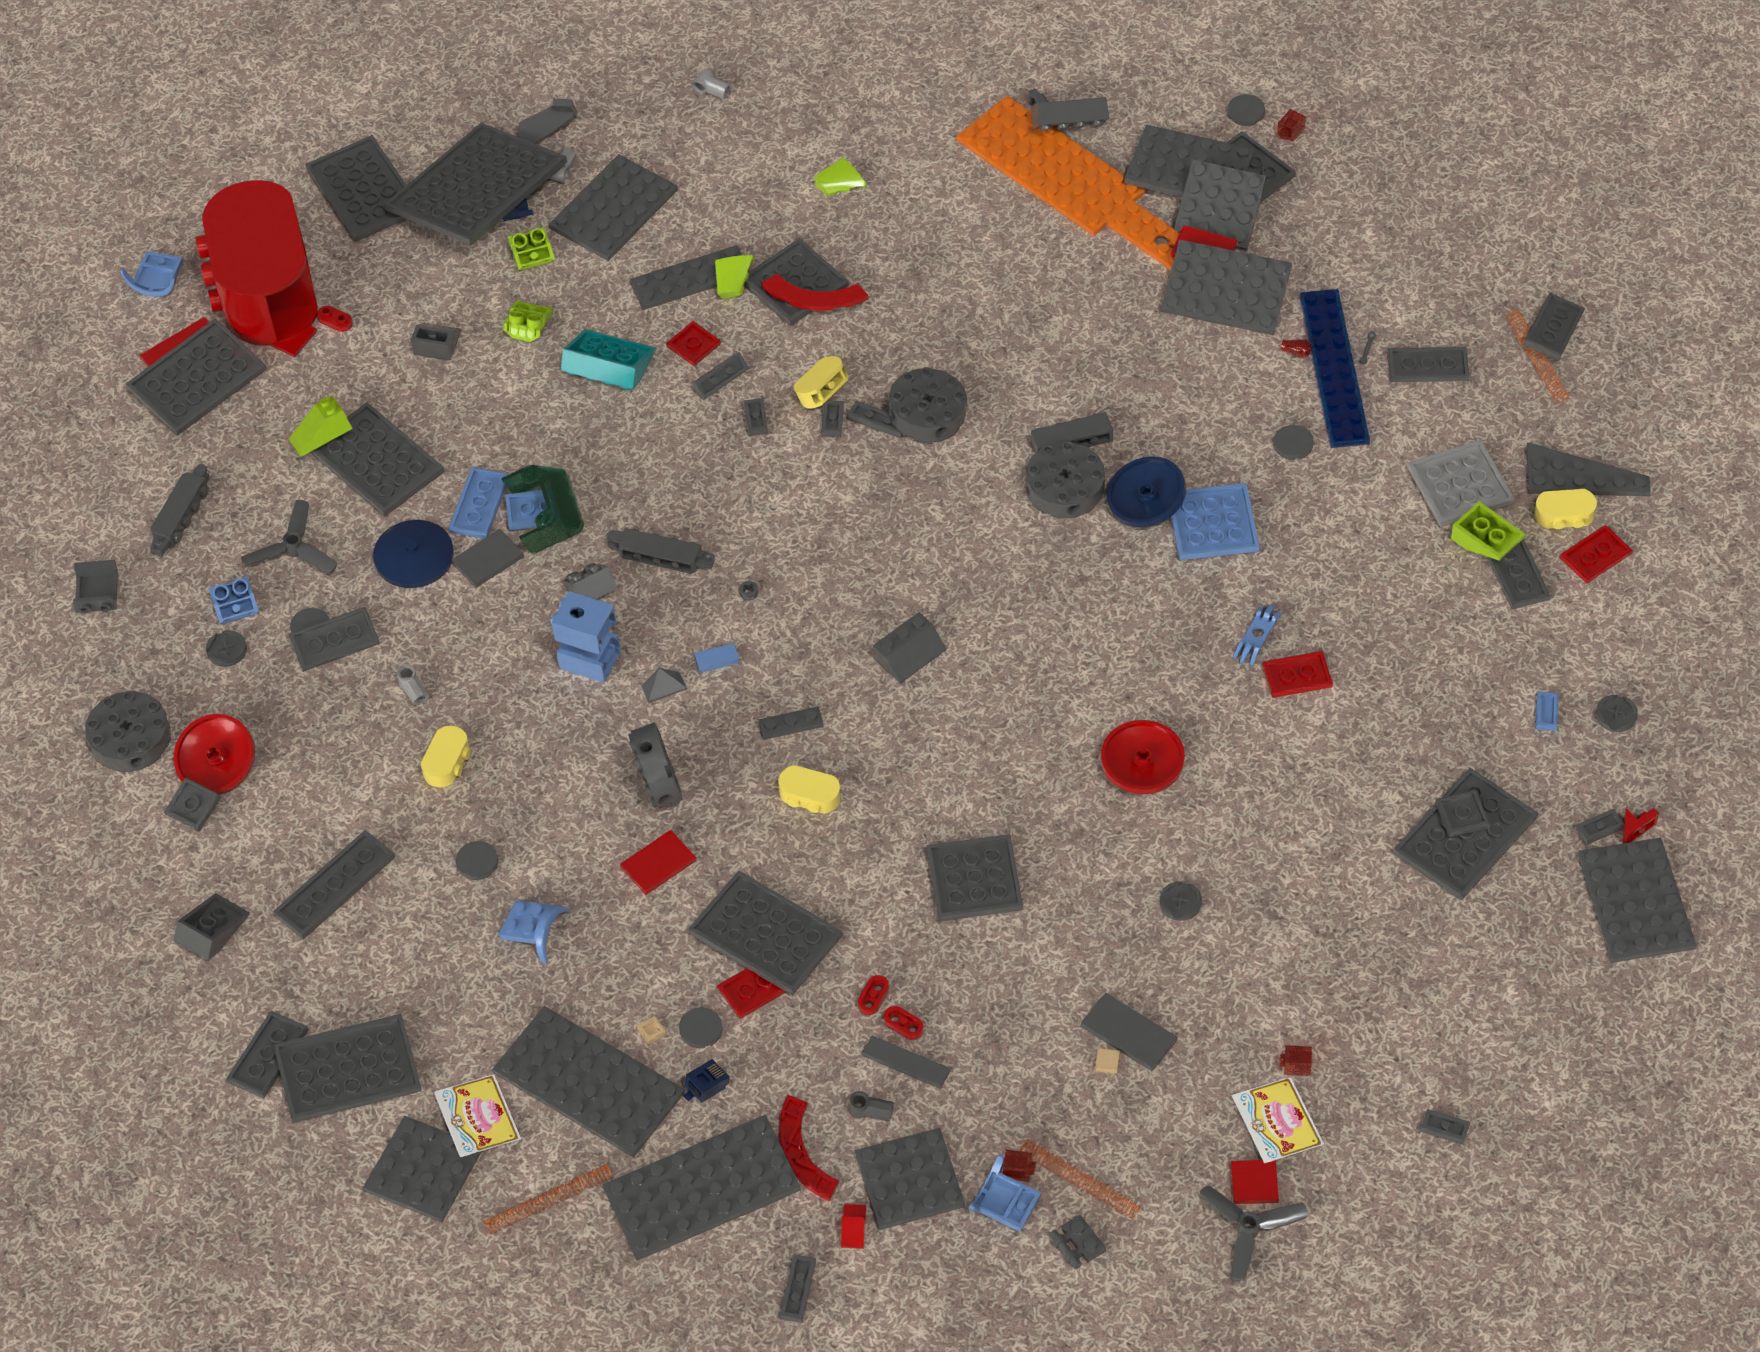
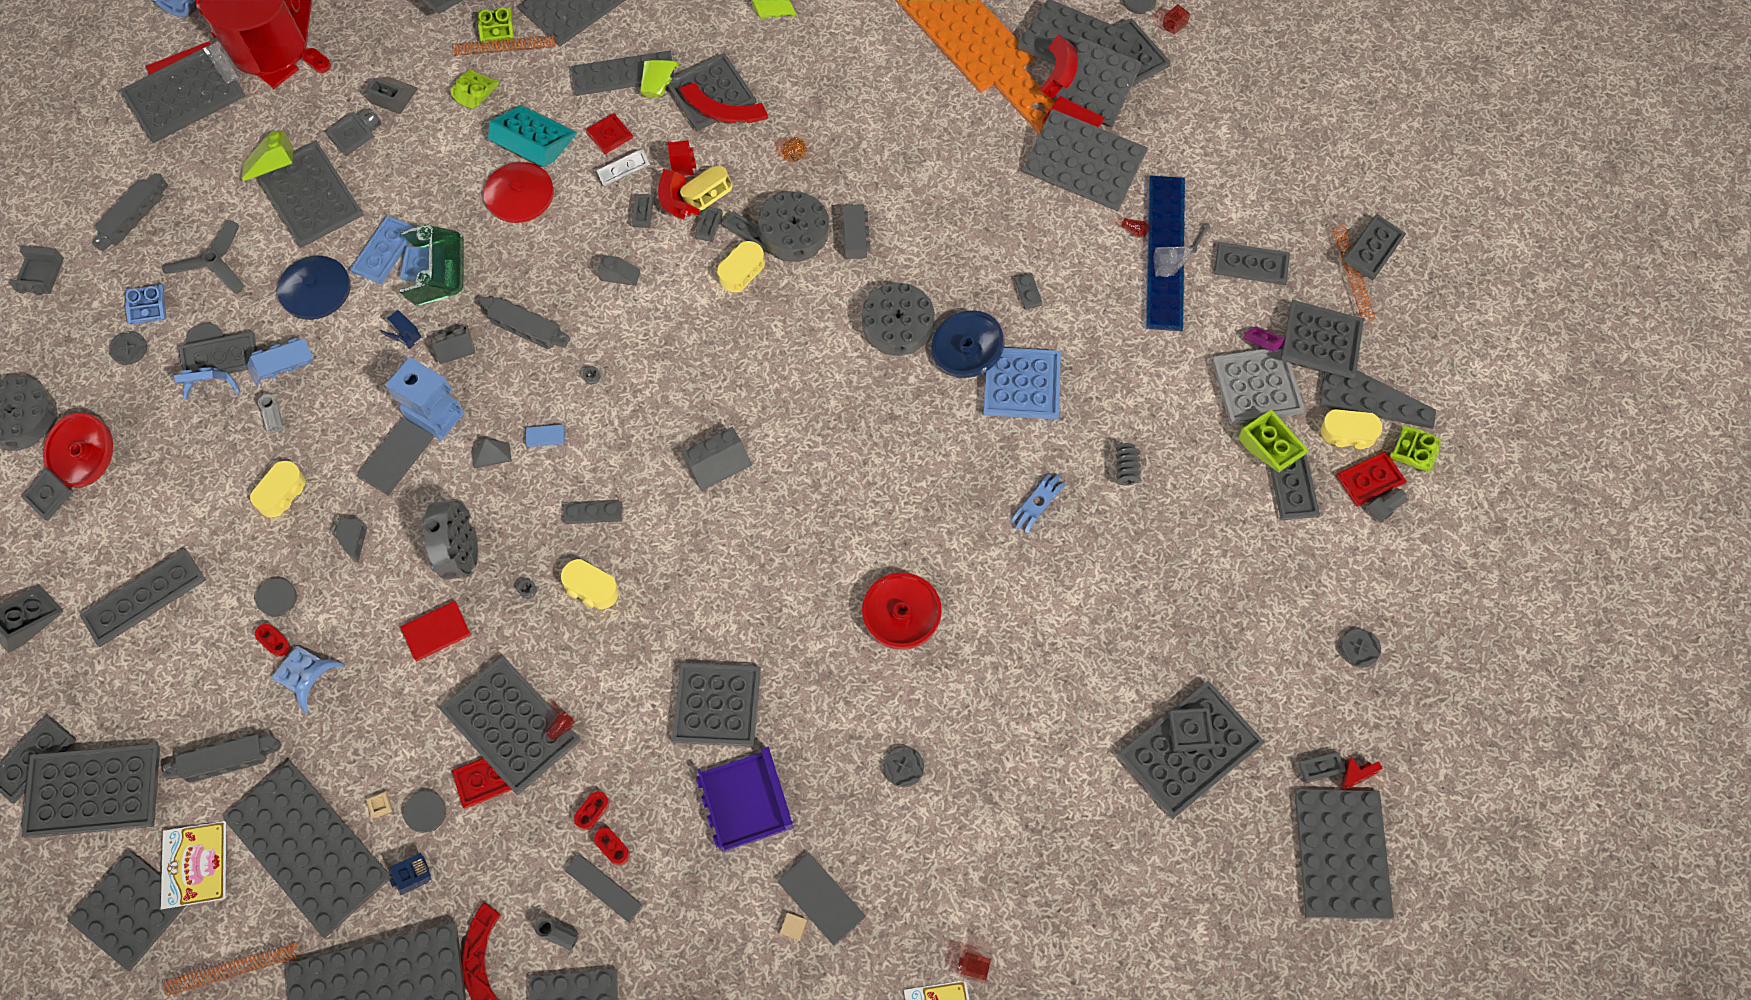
camera: 10 degrees right, 10 degrees up
dark grey tile [452,529,524,588] -> none
dark grey brick [1031,412,1113,453] -> none
red tile [1262,651,1333,698] -> none
dark grey tile [1274,425,1313,460] -> none
medium blue tile [1536,692,1558,731] -> none
none -> dark grey hinge [163,734,282,783]
none -> medium blue piece [174,367,240,400]
none -> clear slope [203,41,241,84]
none -> medium blue wedge [247,338,314,386]
none -> red plate [255,624,290,657]
none -> dark grey plate [326,108,381,156]
none -> dark grey slope [334,518,368,563]
none -> dark grey tile [357,418,434,496]
none -> dark blue piece [380,310,422,349]
none -> orange piece [453,35,555,56]
none -> red dish [483,162,554,223]
none -> dark grey bush [518,580,537,599]
none -> clear red cone [545,711,576,741]
none -> dark grey slope [598,255,640,286]
none -> red arch [658,169,700,220]
none -> red brick [668,140,696,176]
none -> dark purple panel [696,746,794,852]
none -> light yellow brick [718,241,765,292]
none -> clear orange head [781,137,808,163]
none -> dark grey brick [843,204,870,259]
none -> dark grey plate [1014,273,1042,310]
none -> red arch [1039,34,1078,99]
none -> dark grey piece [1116,443,1141,486]
none -> clear slope [1153,247,1193,277]
none -> magenta plate [1244,326,1285,351]
none -> dark grey plate [1281,300,1364,379]
none -> dark grey piece [1367,487,1408,523]
none -> lime slope [1390,425,1441,474]

